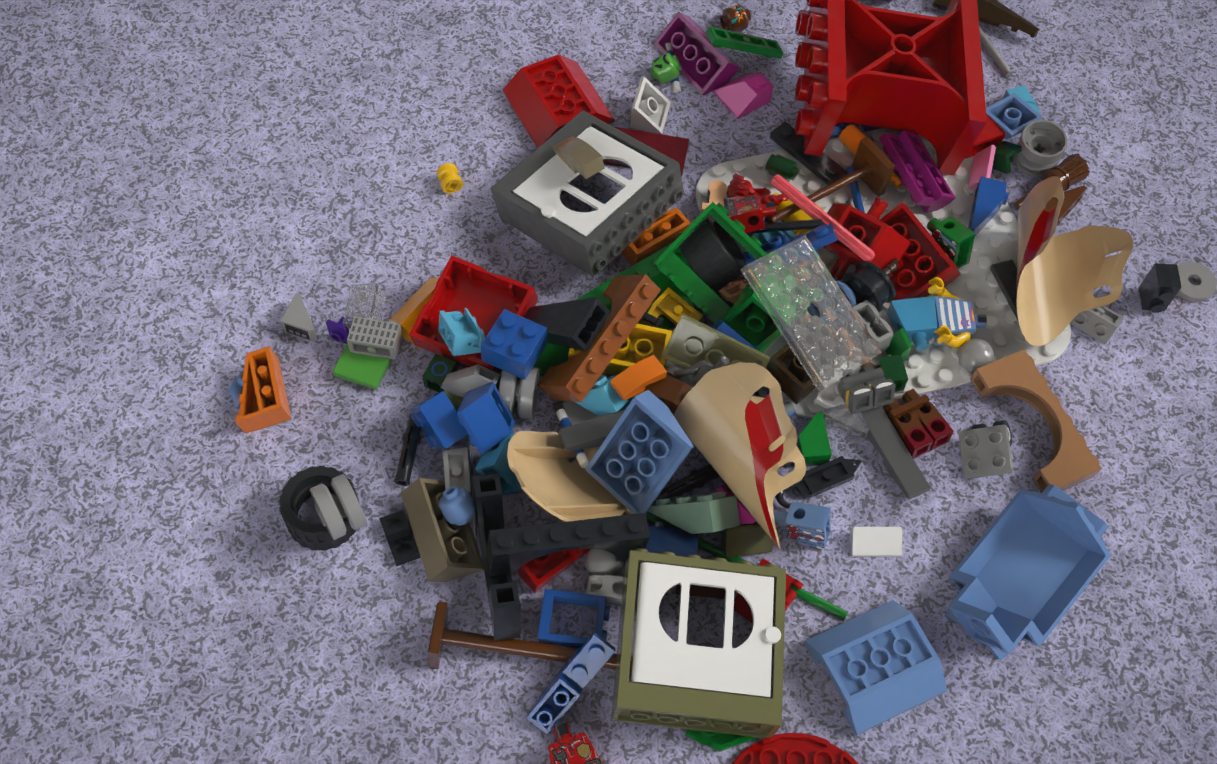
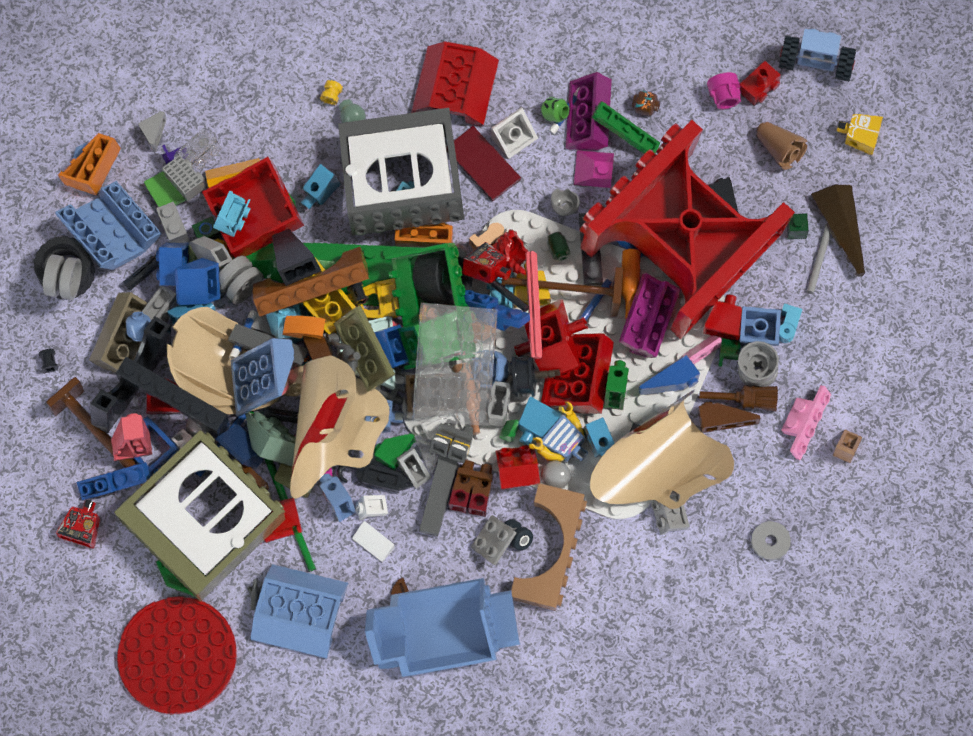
camera: 45 degrees right, 10 degrees up
black slope [379,510,421,566] -> none
blue brick [481,309,547,380] -> none
dark tan slope [552,136,605,179] -> none
dark green brick [876,355,908,392] -> none
black brick [1139,263,1182,313] -> none
none -> black bush [38,349,59,373]
none -> medium blue slope [55,181,162,270]
none -> coral wedge [111,413,153,461]
none -> light grey brick [156,201,190,243]
none -> dark grey bar [247,579,262,611]
none -> dark azure torso [300,164,341,209]
none -> sand green piece [339,99,366,123]
none -> white bracket [355,495,388,520]
none -> reddish brown tile [391,577,409,595]
none -> light grey slope [397,448,431,489]
none -> red slope [496,445,540,489]
none -> light grey hair [551,188,580,216]
none -> dark azure torso [583,417,615,458]
none -> bright pink bracket [781,385,831,460]
none -> medium nougat slope [833,429,862,463]

